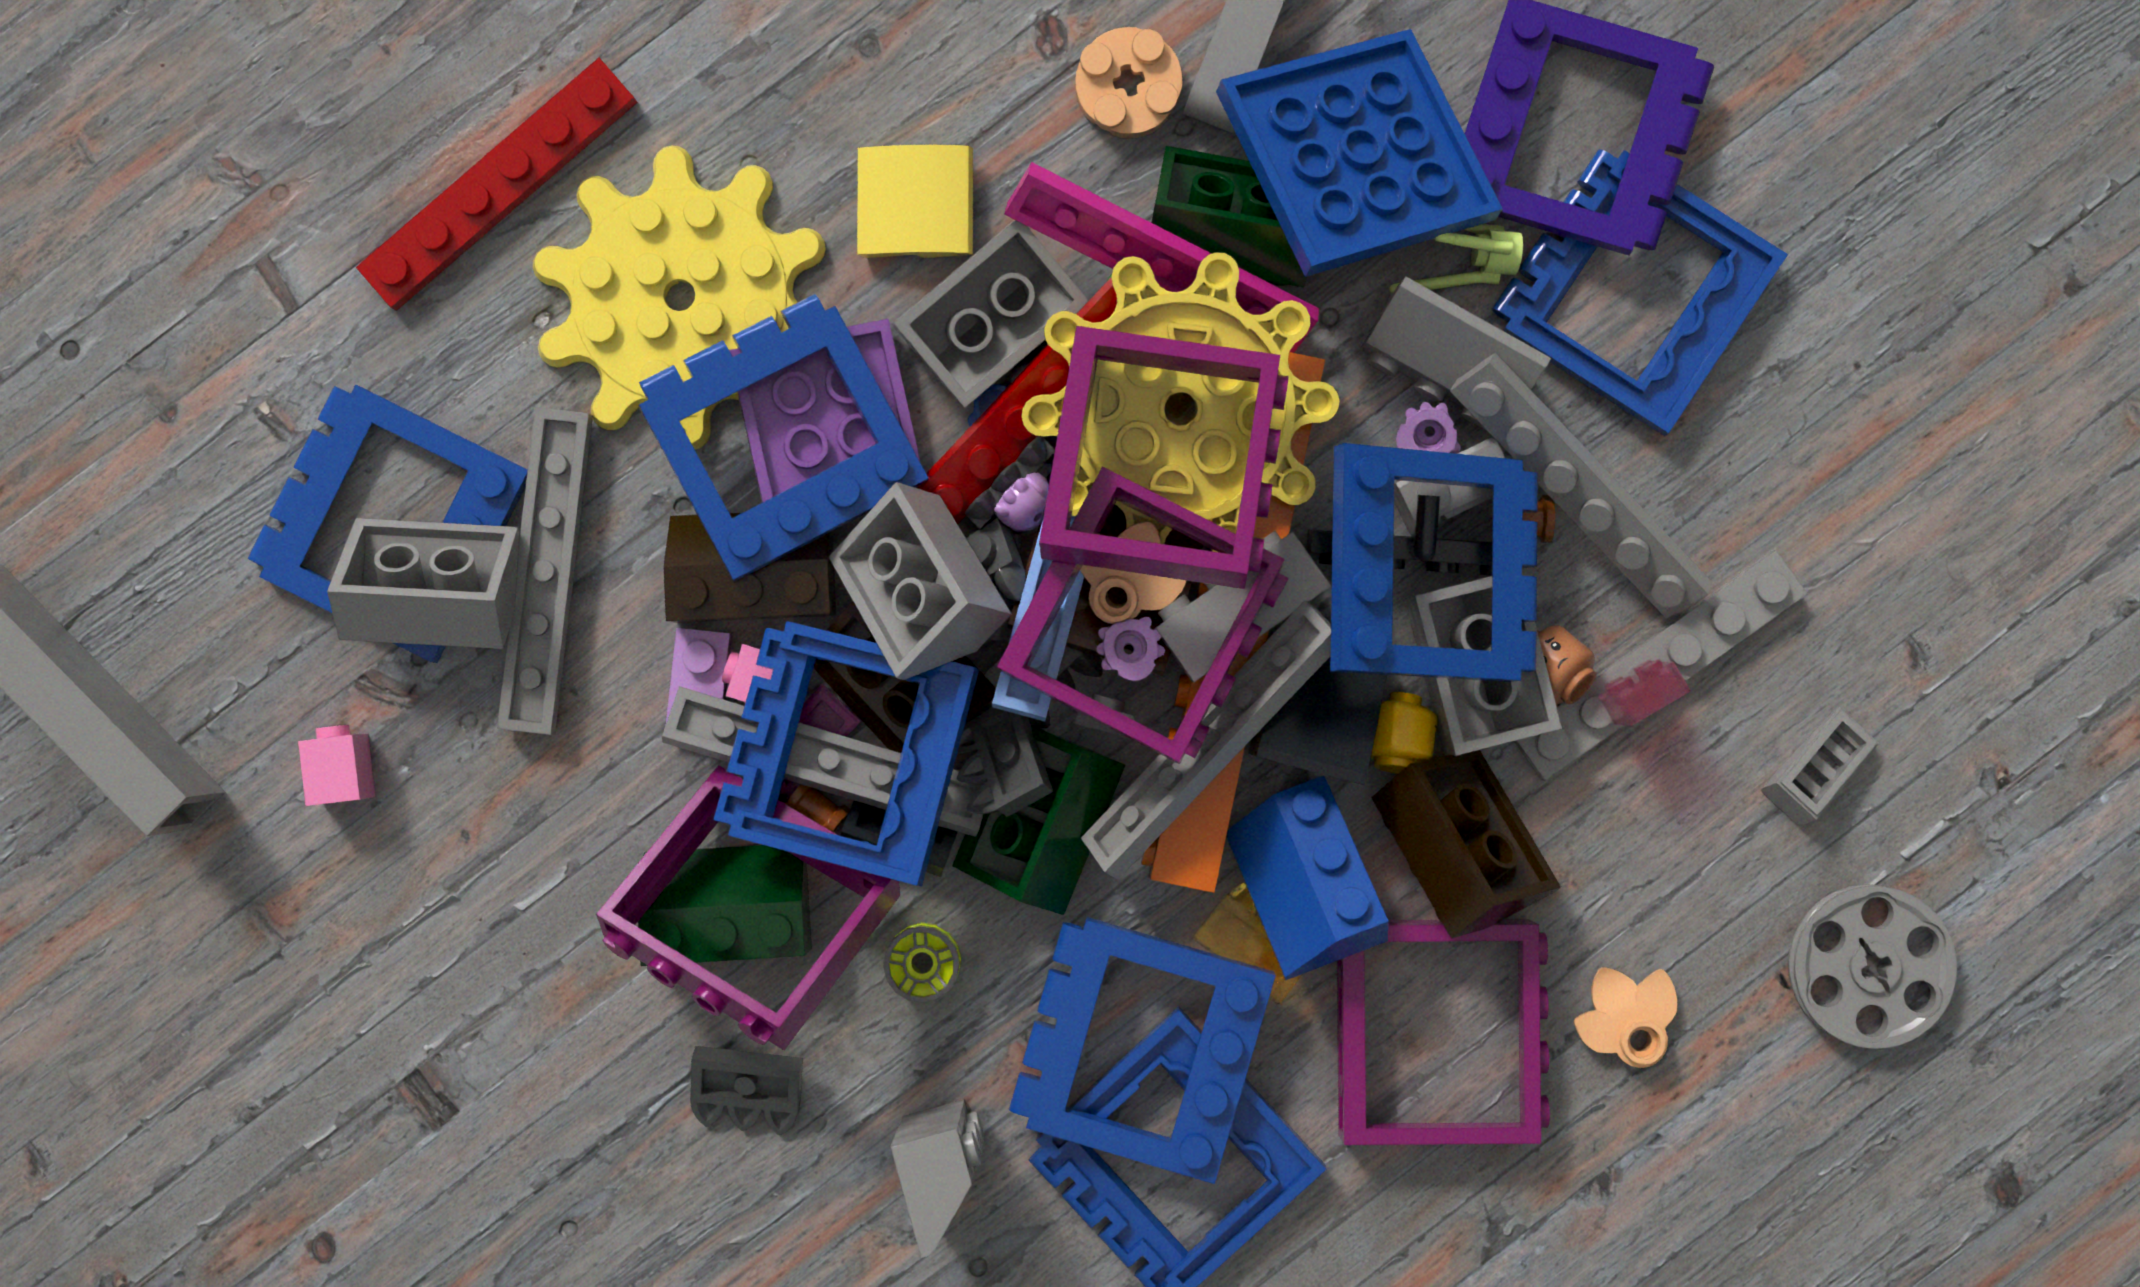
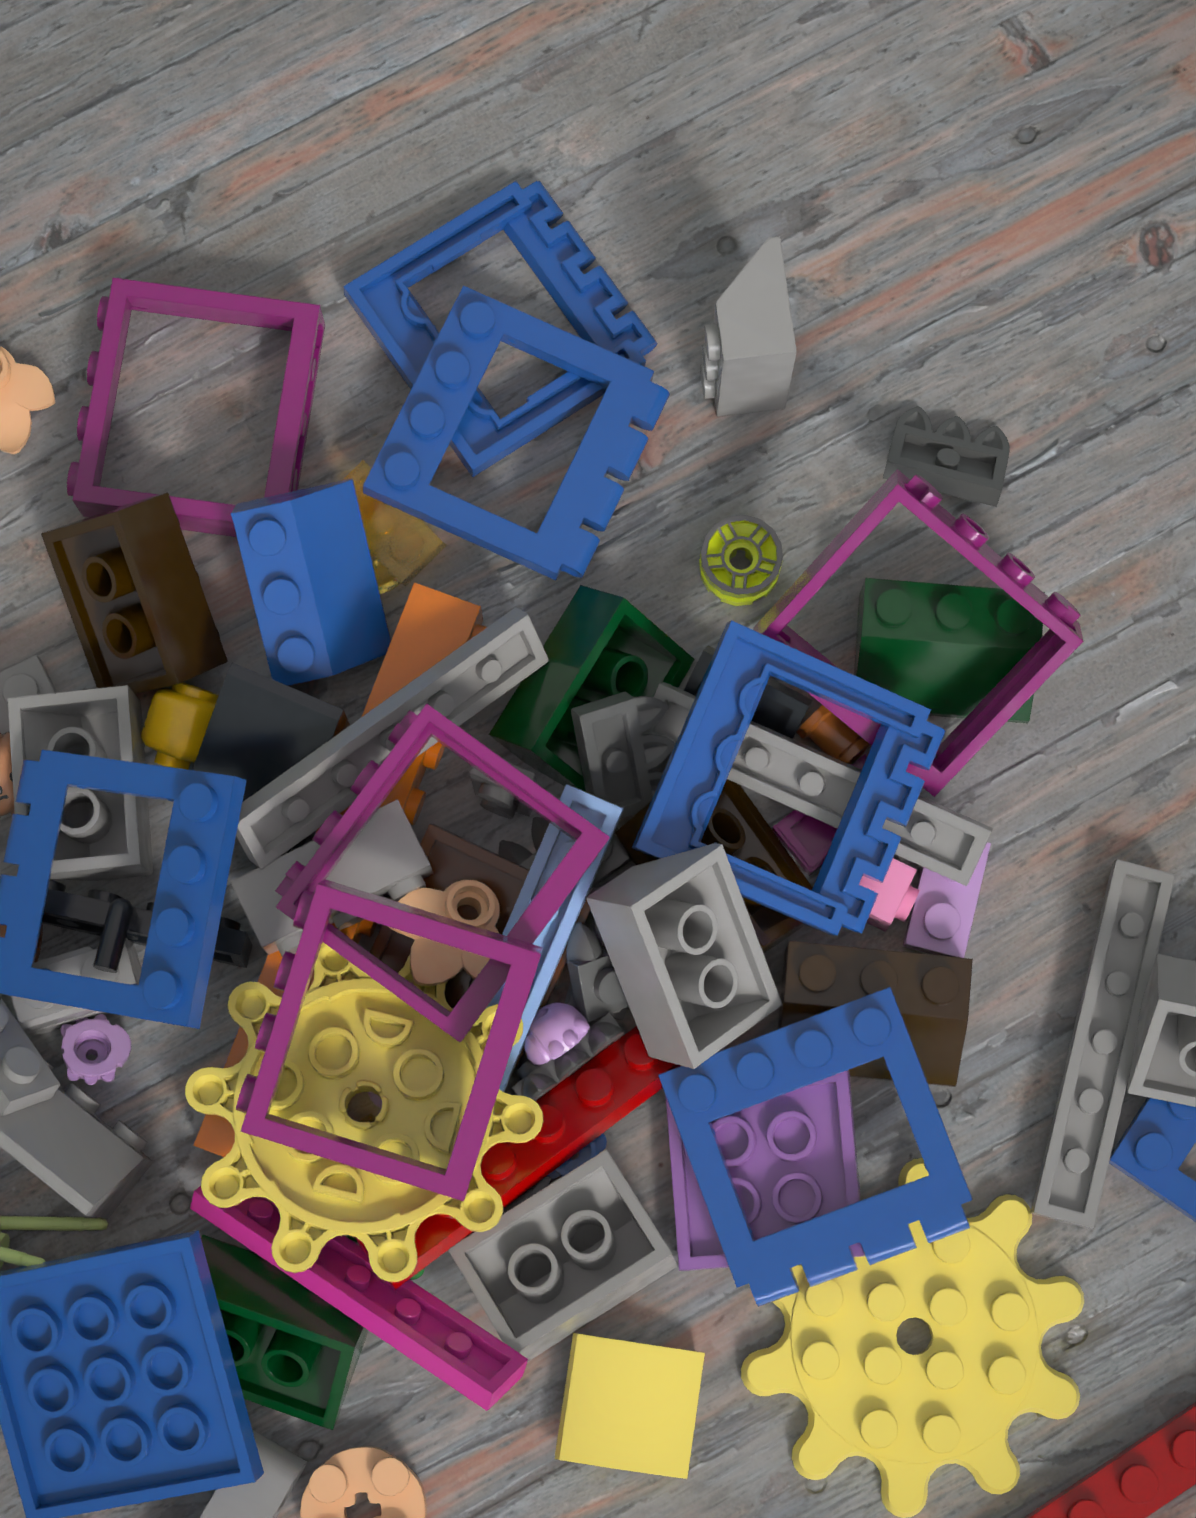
camera: 170 degrees left, 10 degrees down
lavender animal [1096,617,1165,681] -> none

